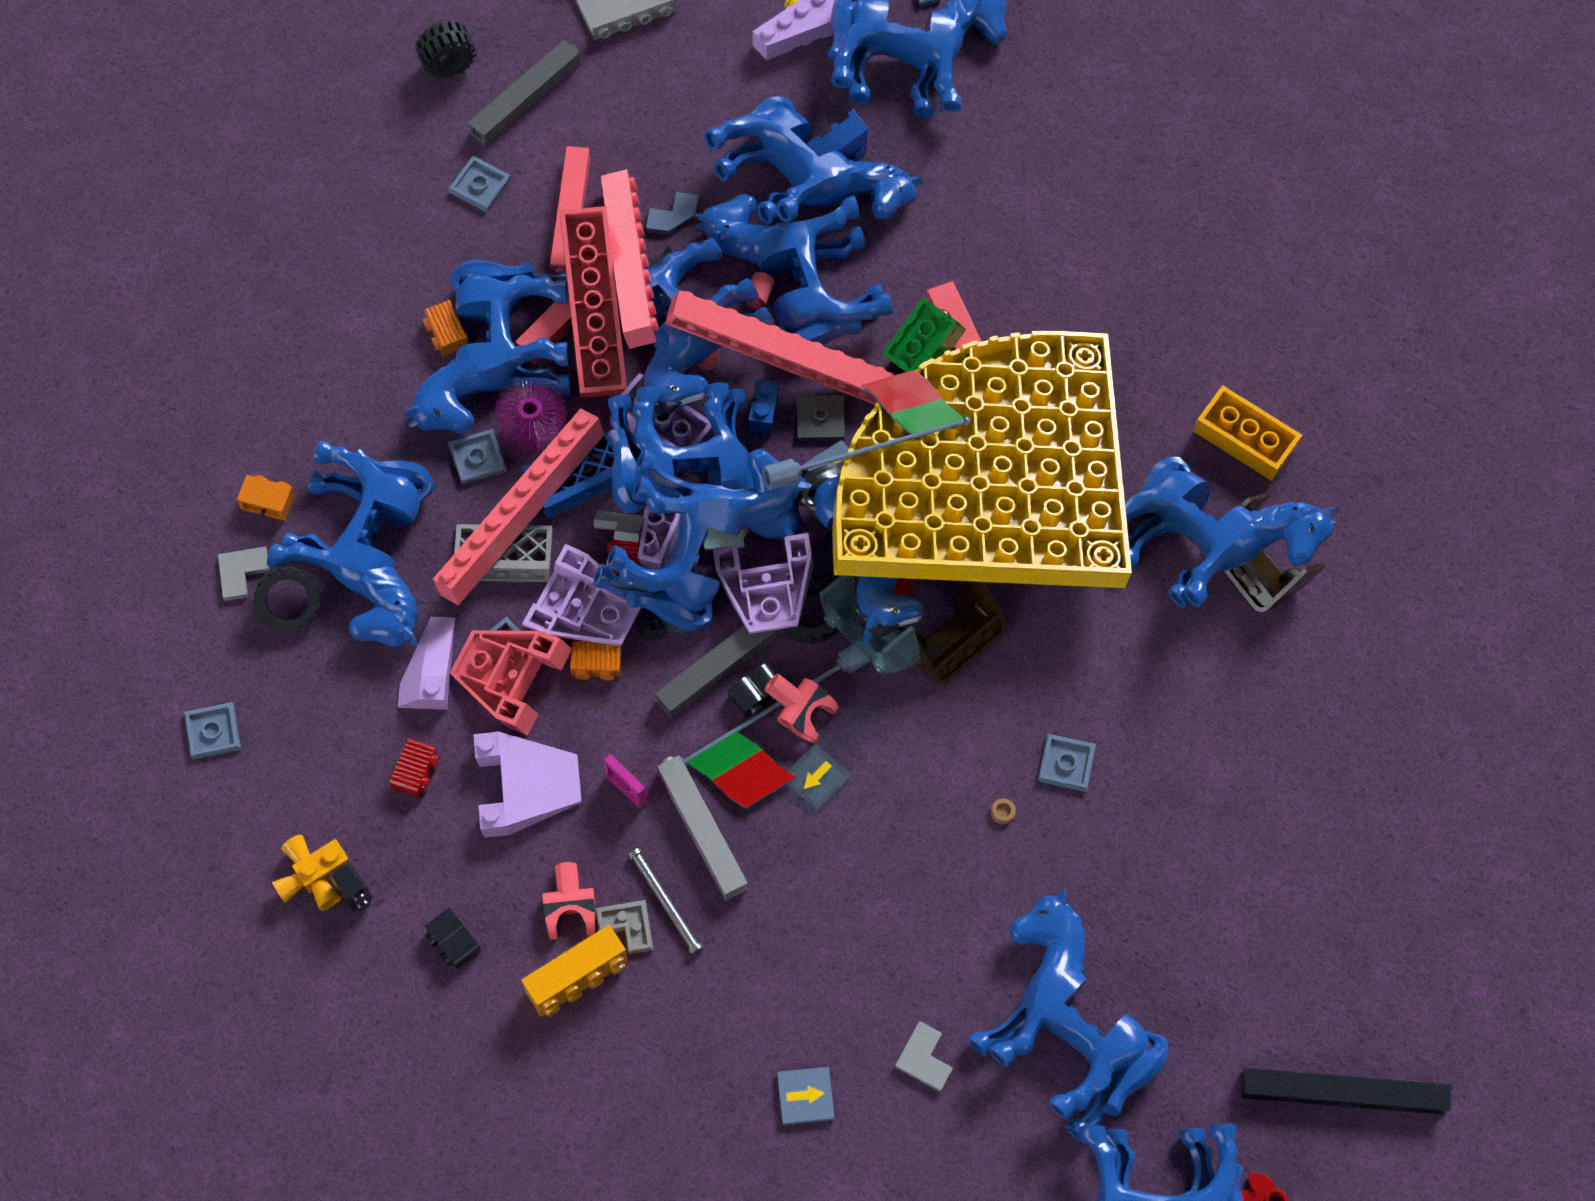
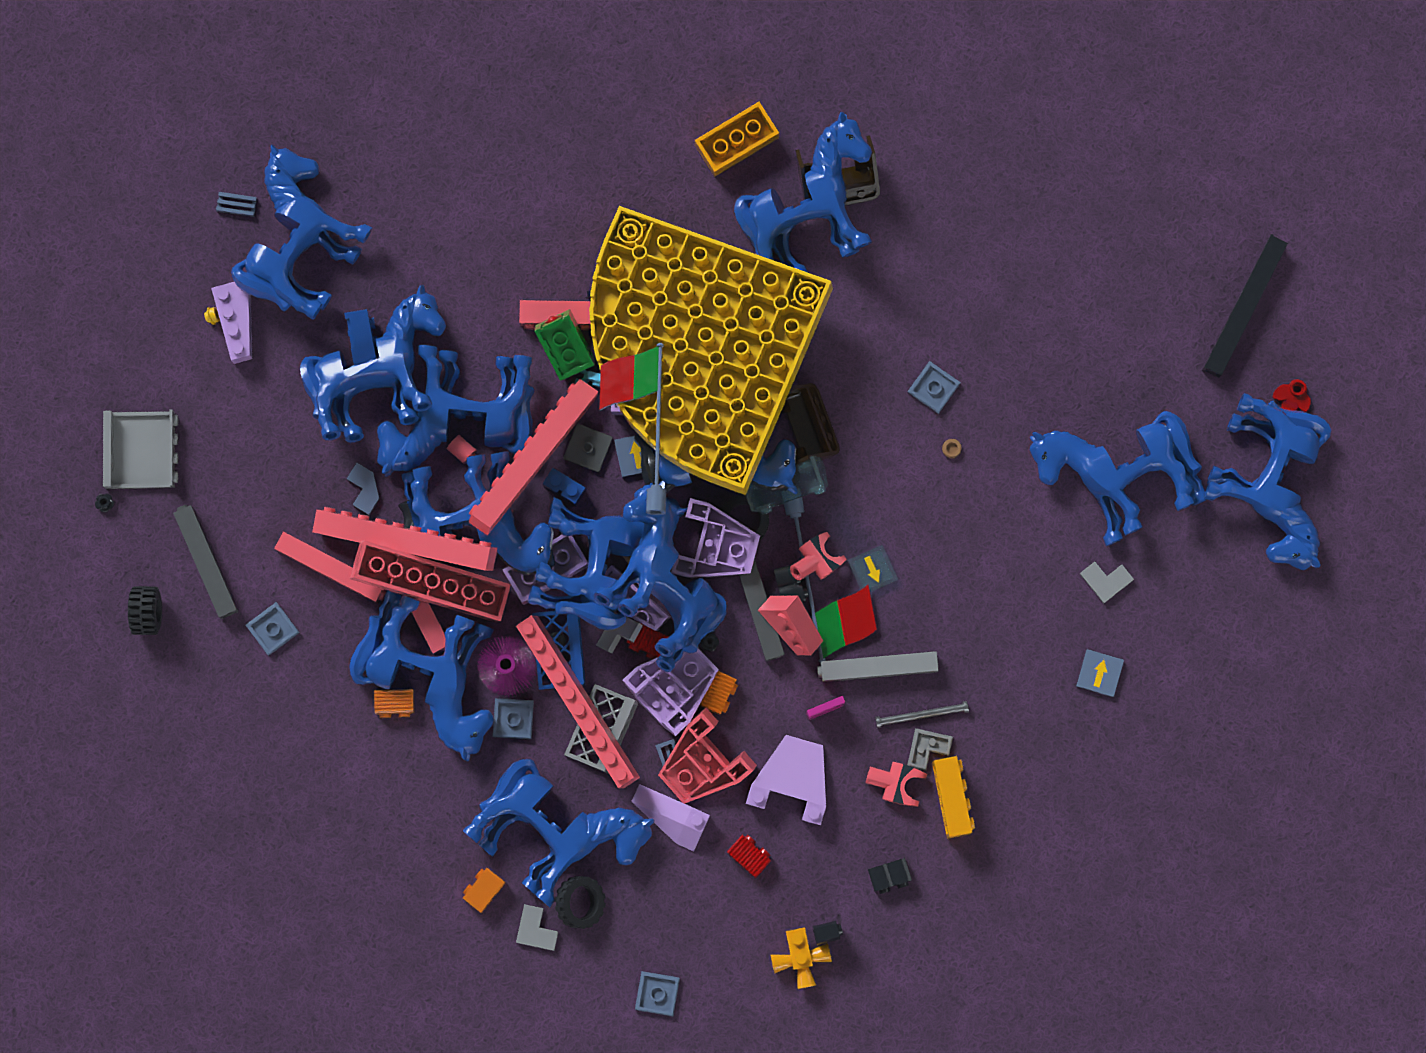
camera: 65 degrees left, 15 degrees up
none -> coral wedge [758,596,823,655]

